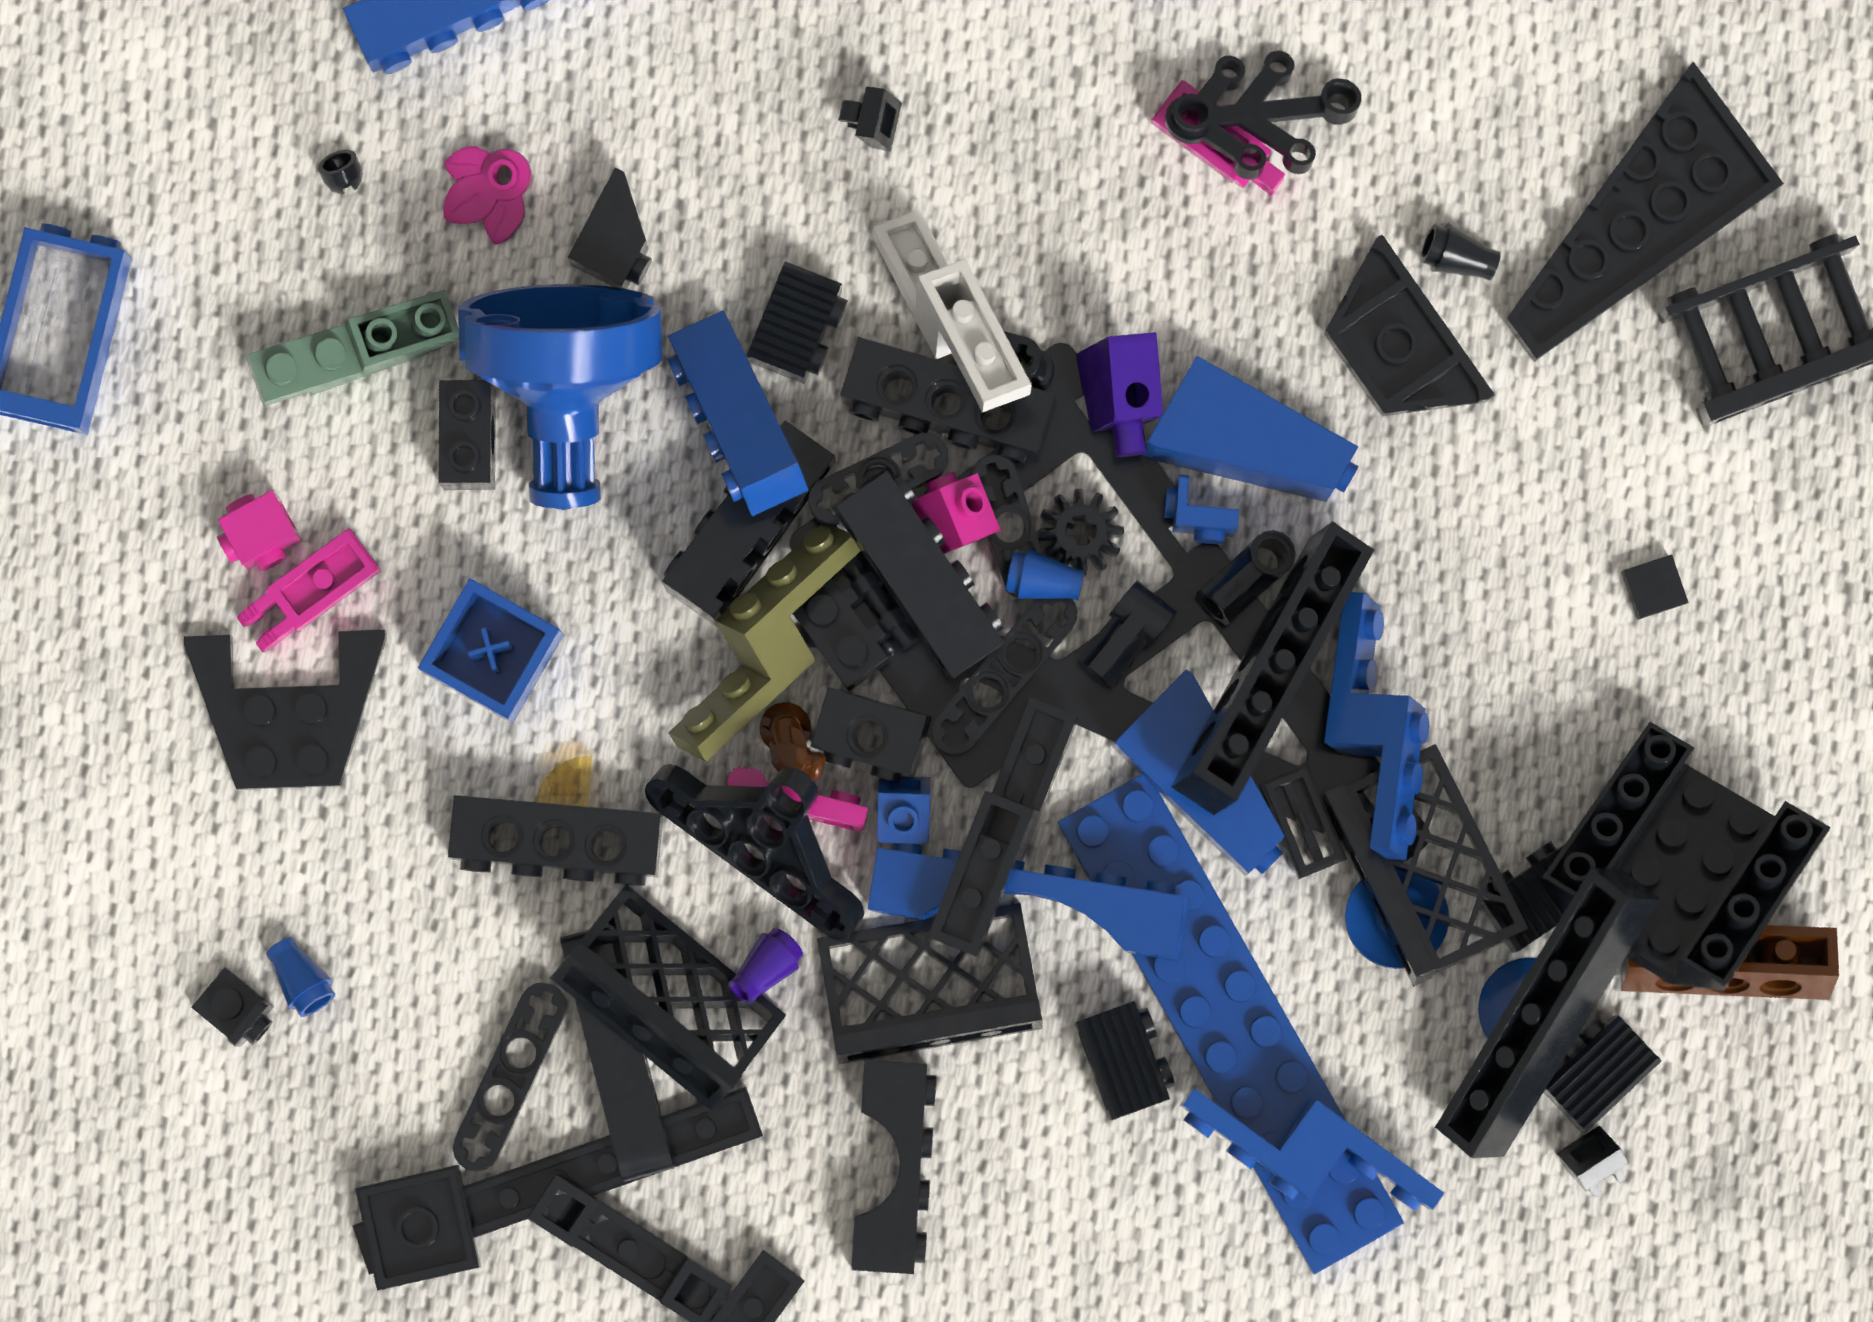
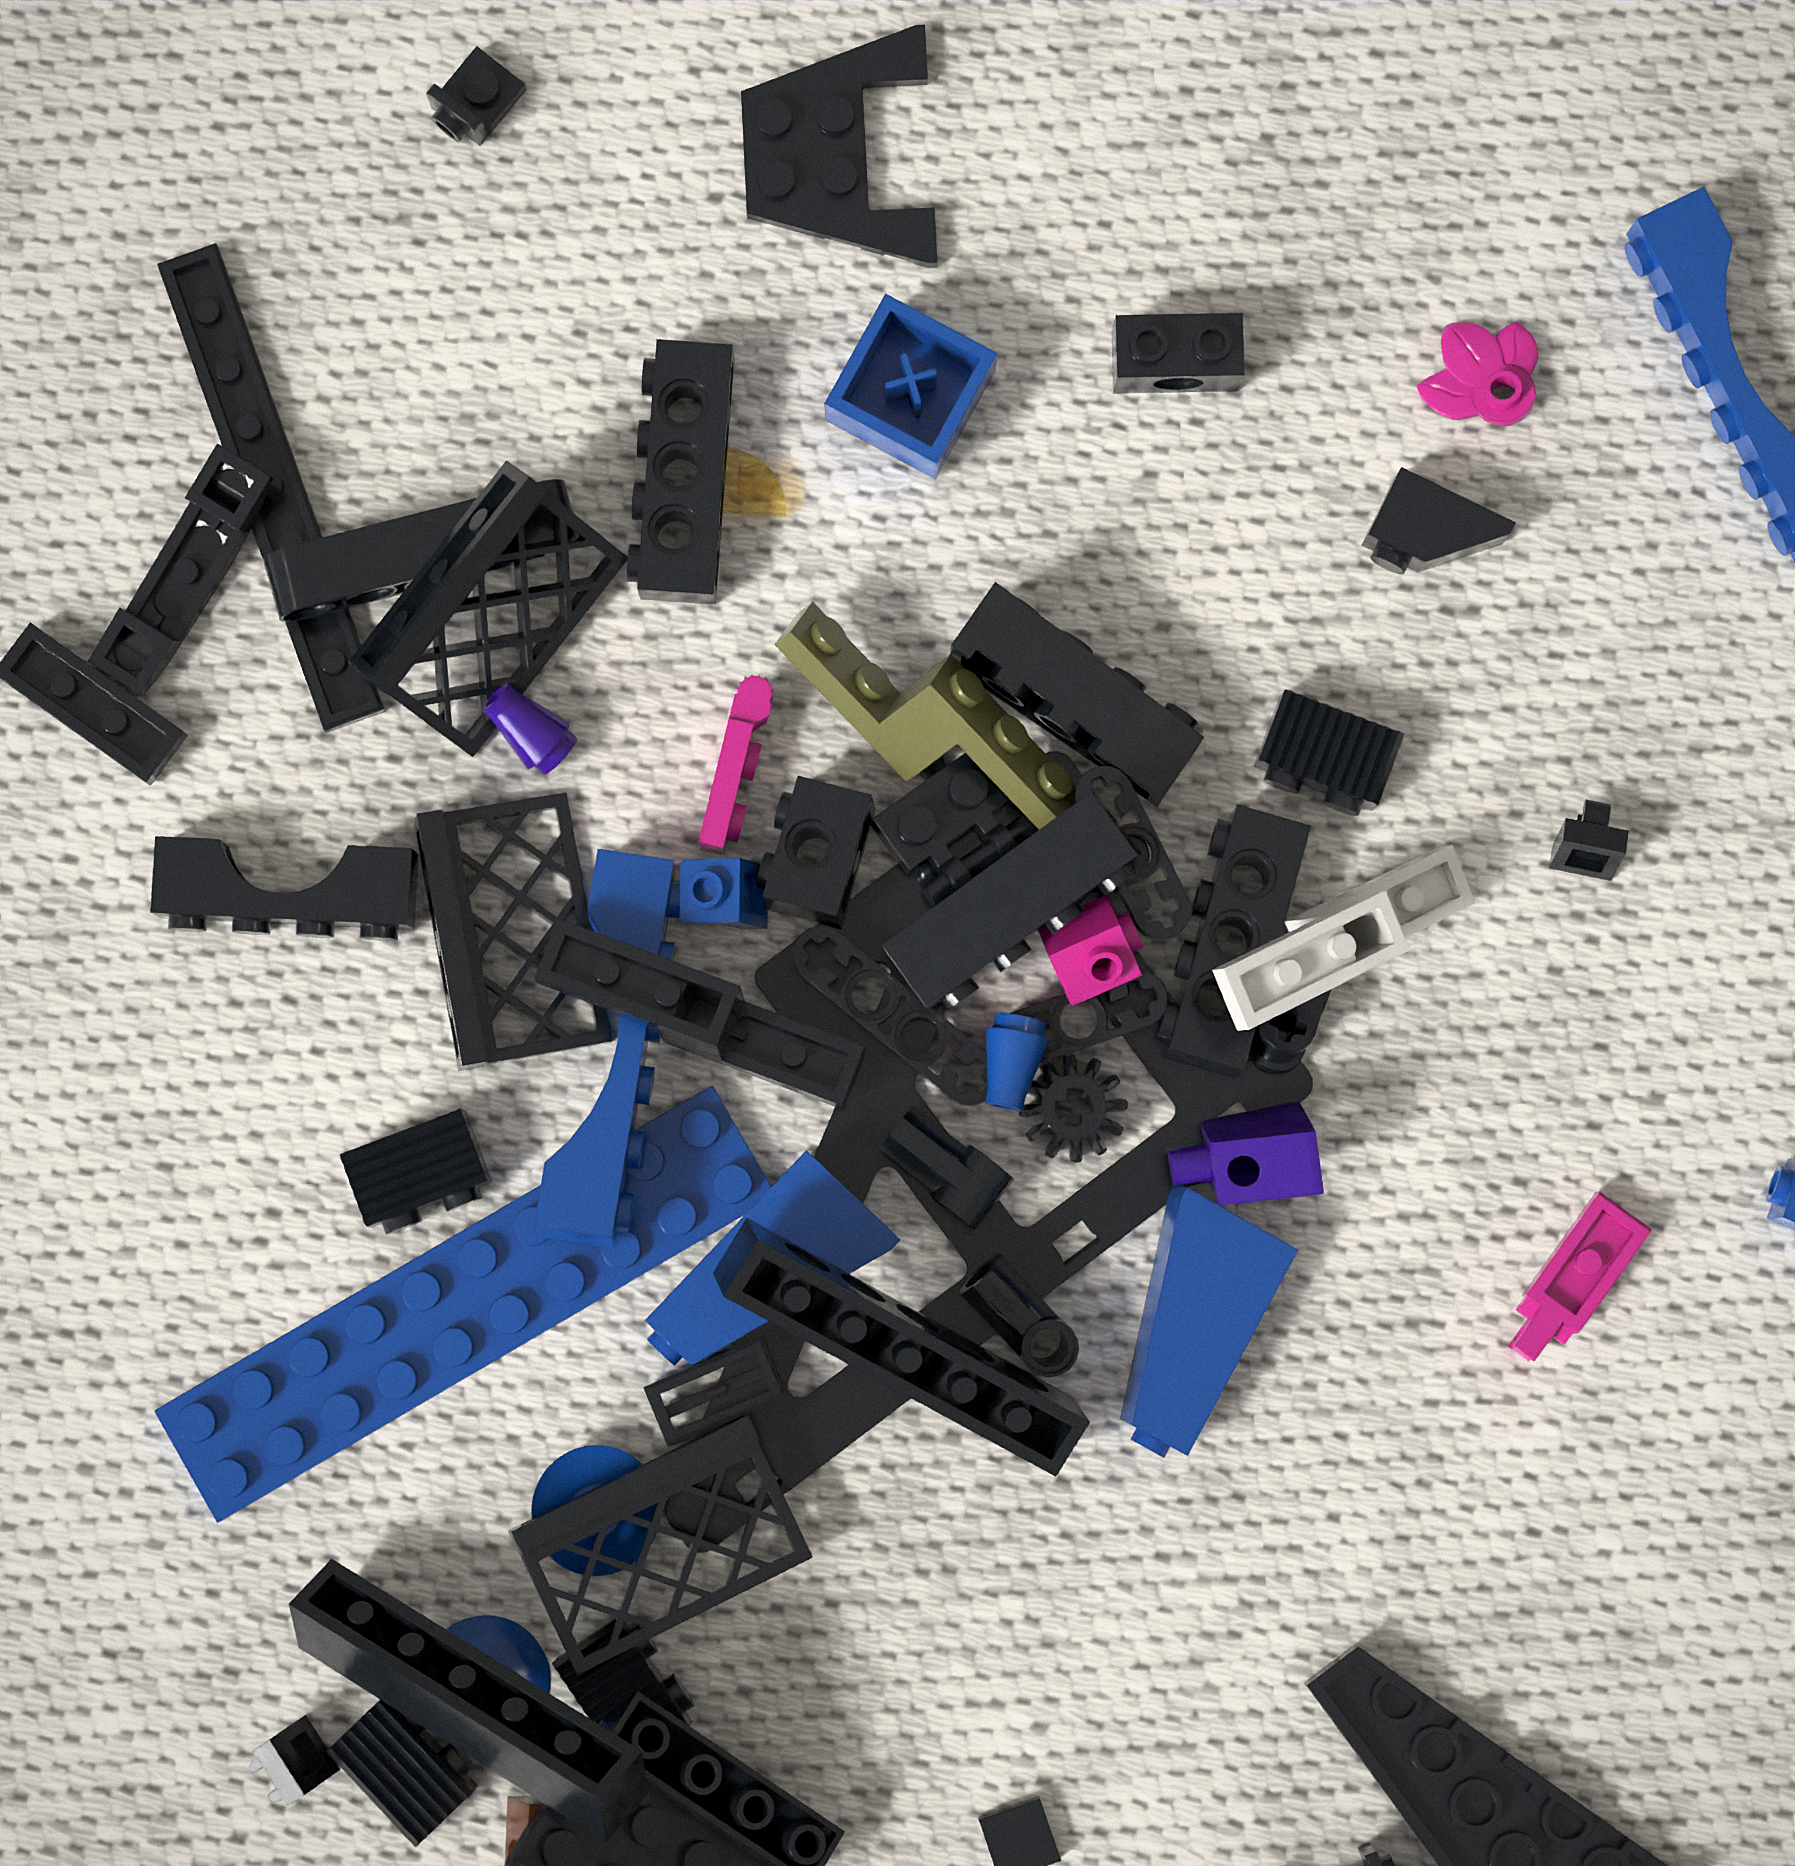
camera: 90 degrees right, 0 degrees up
dark pink brick [217,490,303,572] -> none
dark pink hinge [237,528,381,653] -> none
sand green slope [247,289,459,406] -> none
blue cone [266,937,335,1017] -> none
black hinge [318,150,363,195] -> none
black tile [355,1165,481,1291] -> none
black beam [453,982,567,1172] -> none
blue piece [458,284,662,510] -> none
black beam [645,764,864,939] -> none
blue brick [667,310,809,516] -> none
reddish brown arm [759,702,826,780] -> none
blue bracket [1164,475,1239,544] -> none
black plant [1165,51,1362,180] -> none
blue bracket [1180,1088,1445,1212] -> none
black wing [1324,235,1495,417] -> none
blue bracket [1324,592,1430,860] -> none
black cone [1420,223,1501,281] -> none

